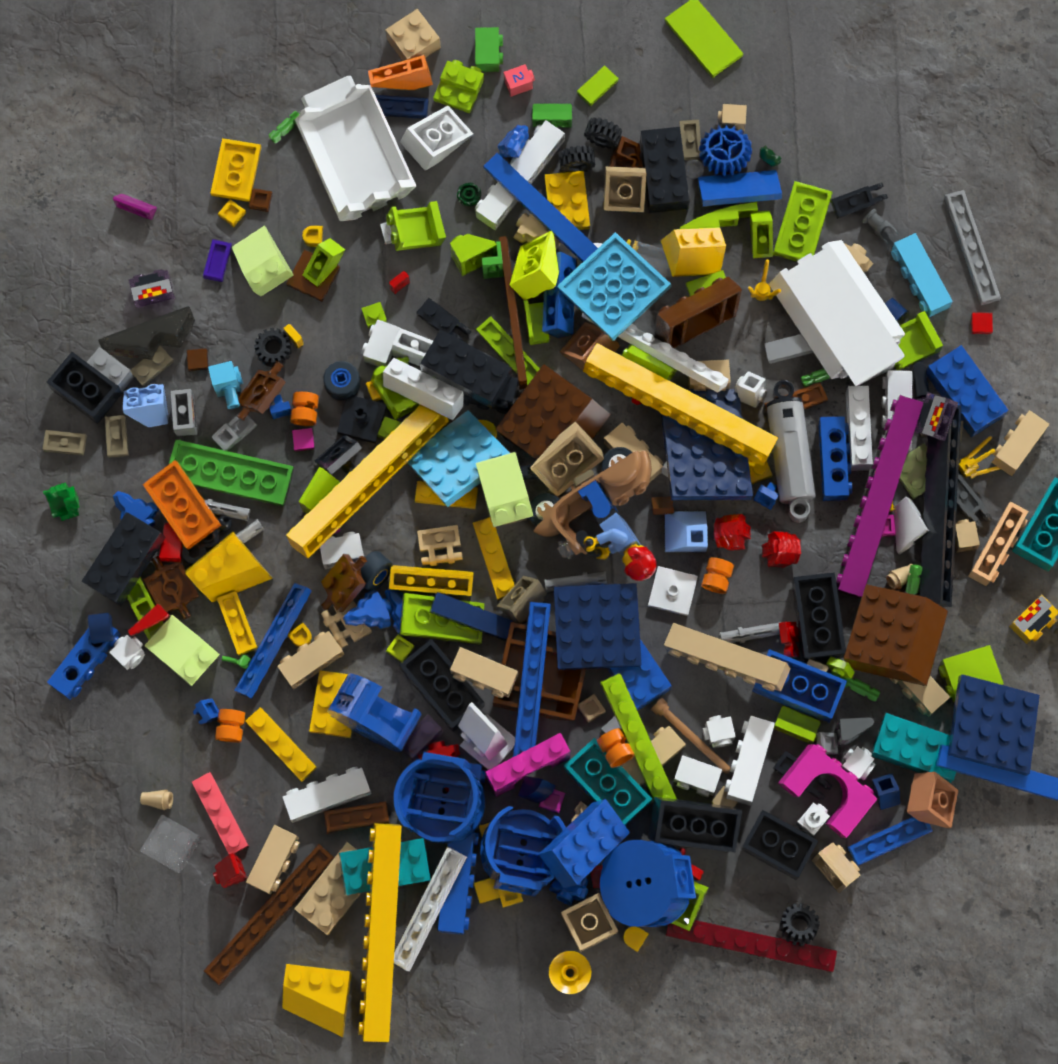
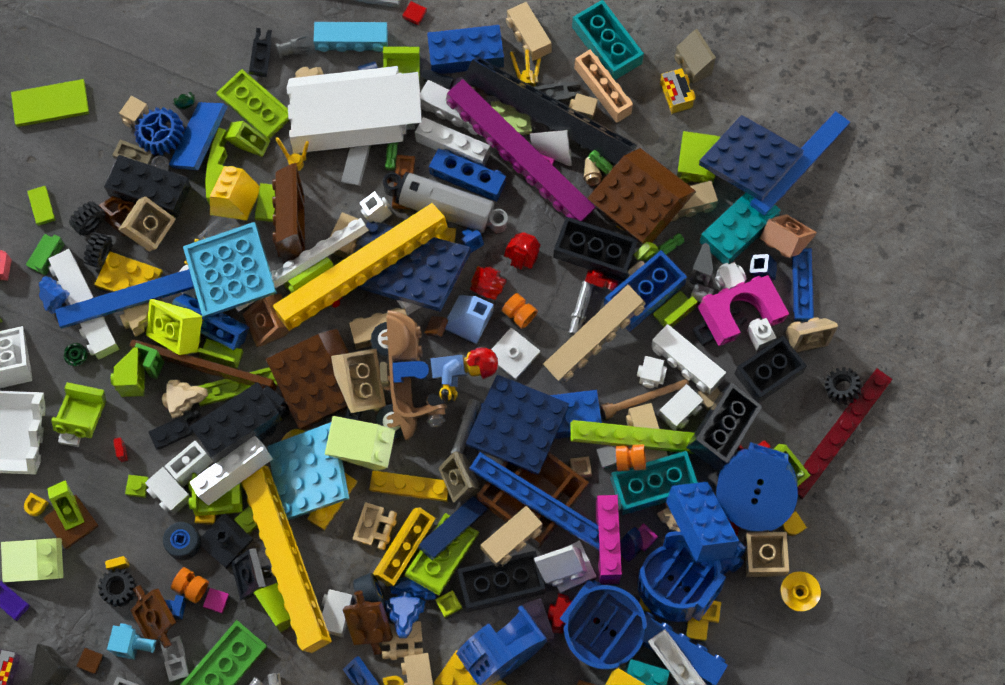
camera: 65 degrees left, 5 degrees down
brick [914,392,958,441] -> none
none -> tan rock [162,380,208,419]

